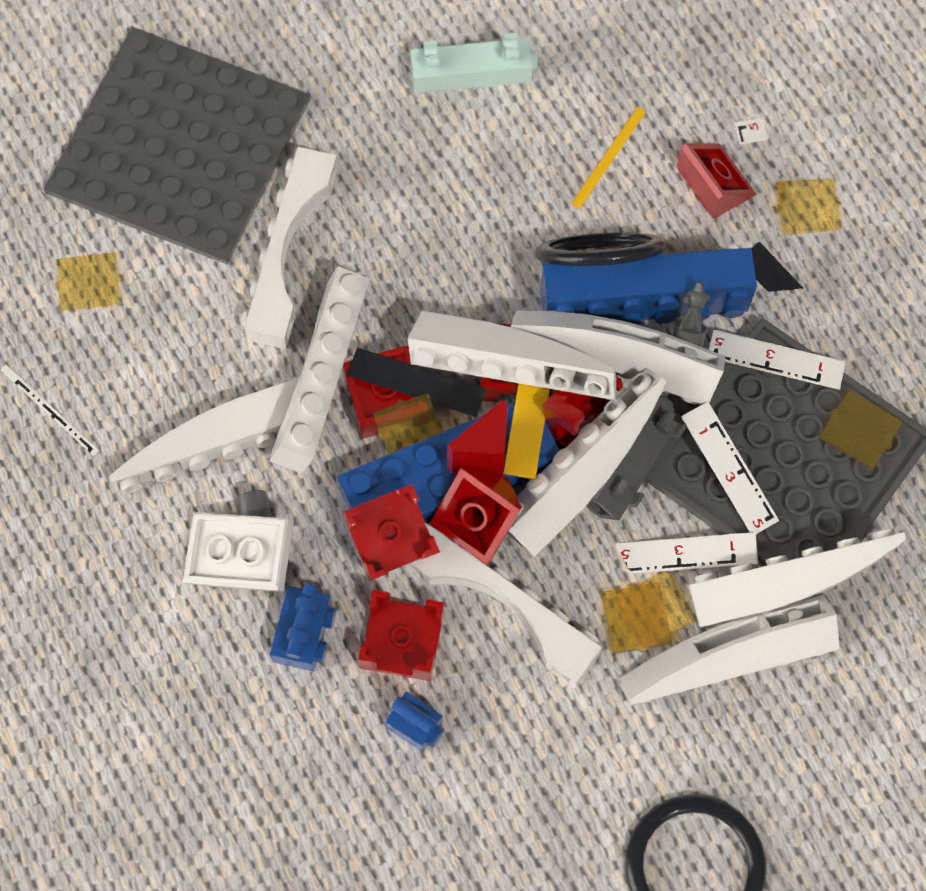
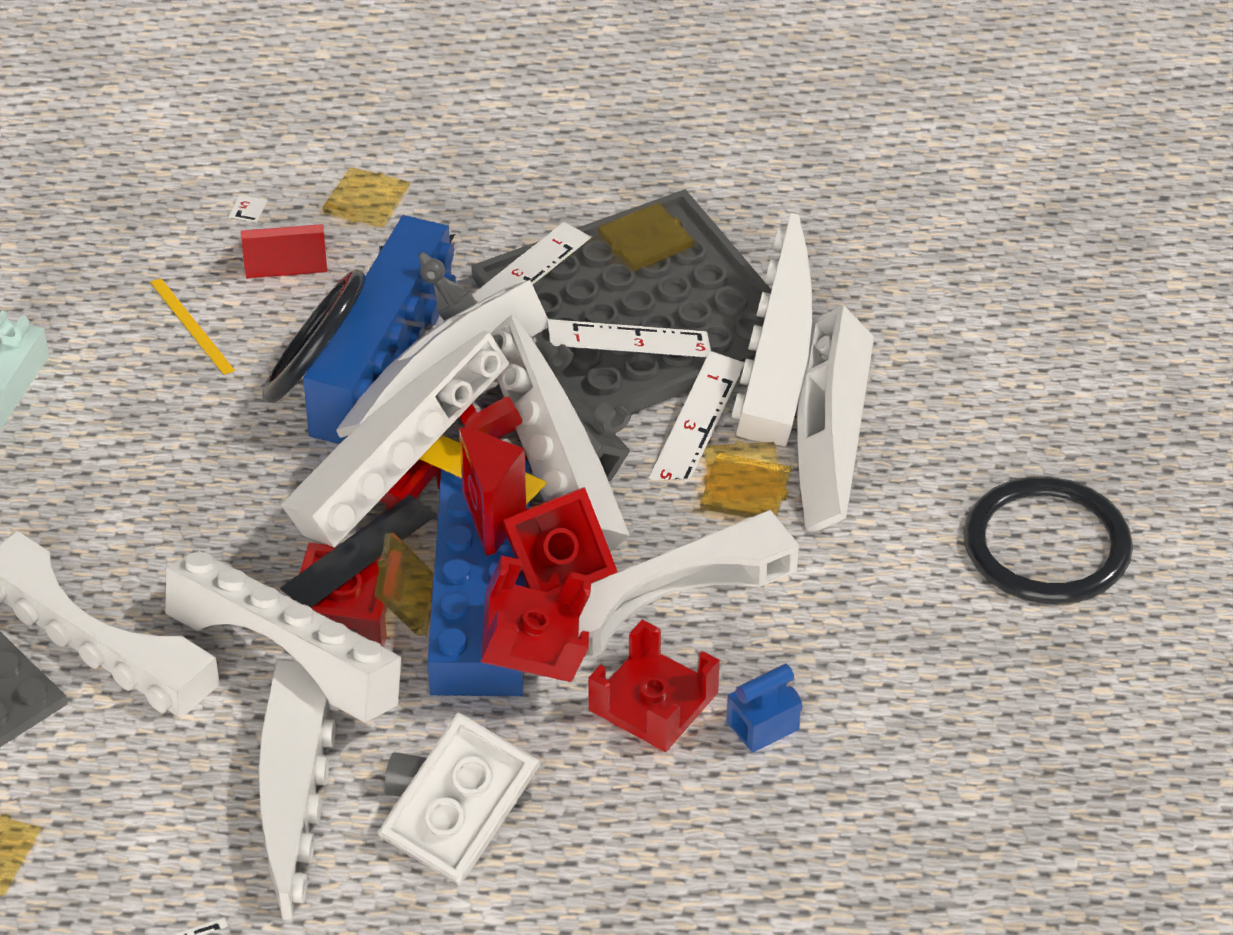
camera: 65 degrees left, 25 degrees down
blue brick [270,584,337,672] -> none

